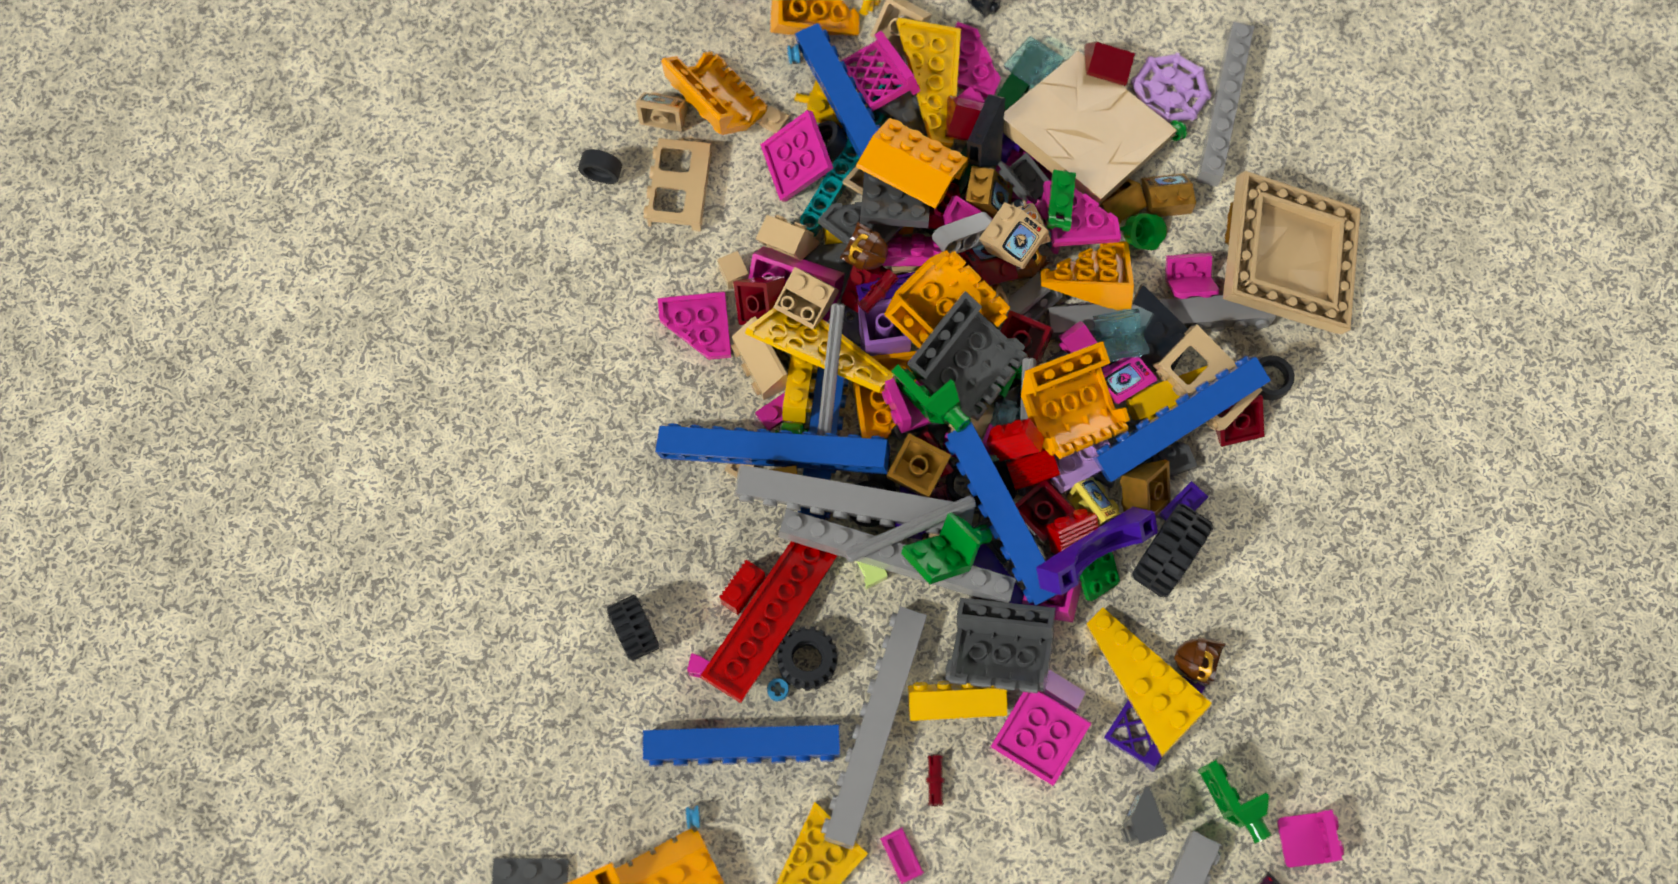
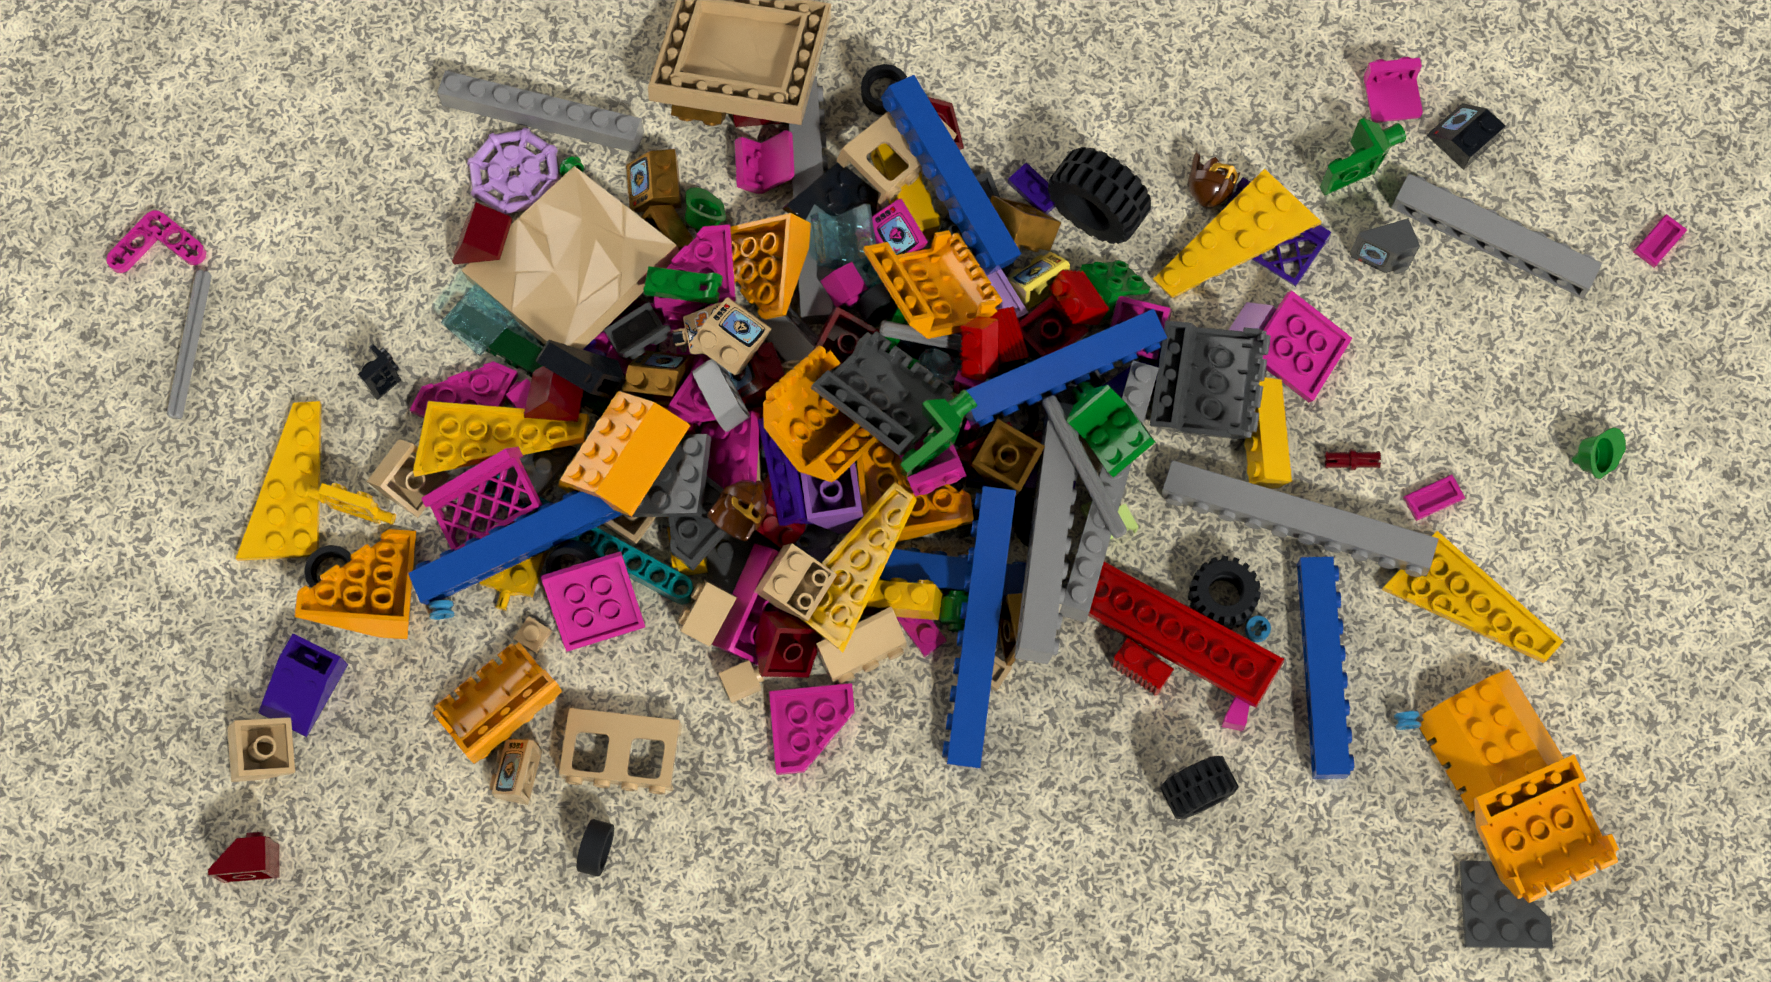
camera: 85 degrees left, 0 degrees up
light grey axle [817,303,845,436] -> none
dark red pin [857,269,899,314] -> none
dark purple arch [1036,506,1158,595] -> none

